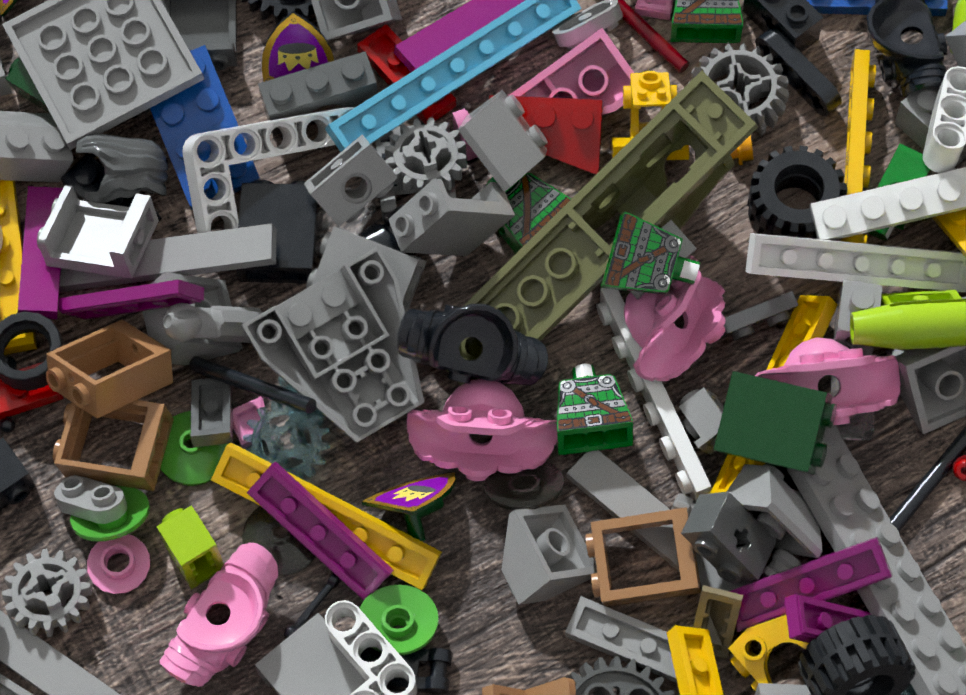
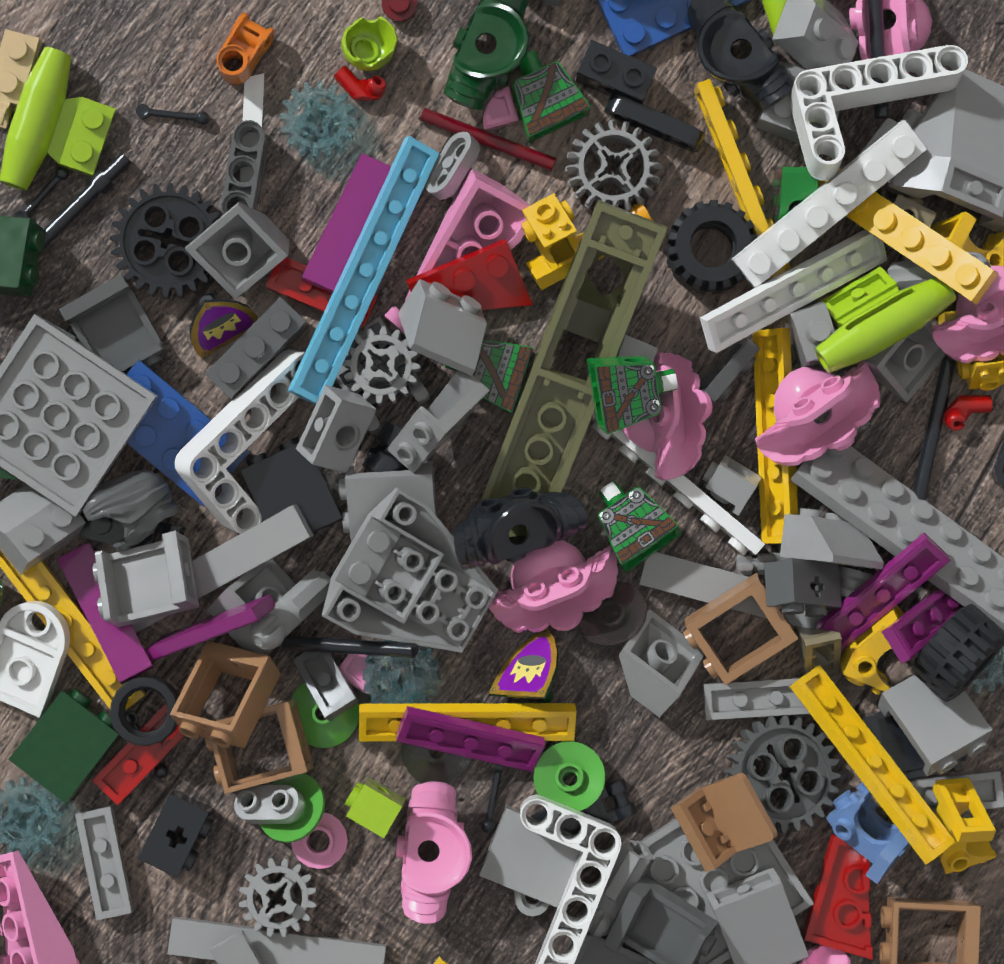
camera: 30 degrees left, 20 degrees up
dark green brick [713,371,837,475] -> none

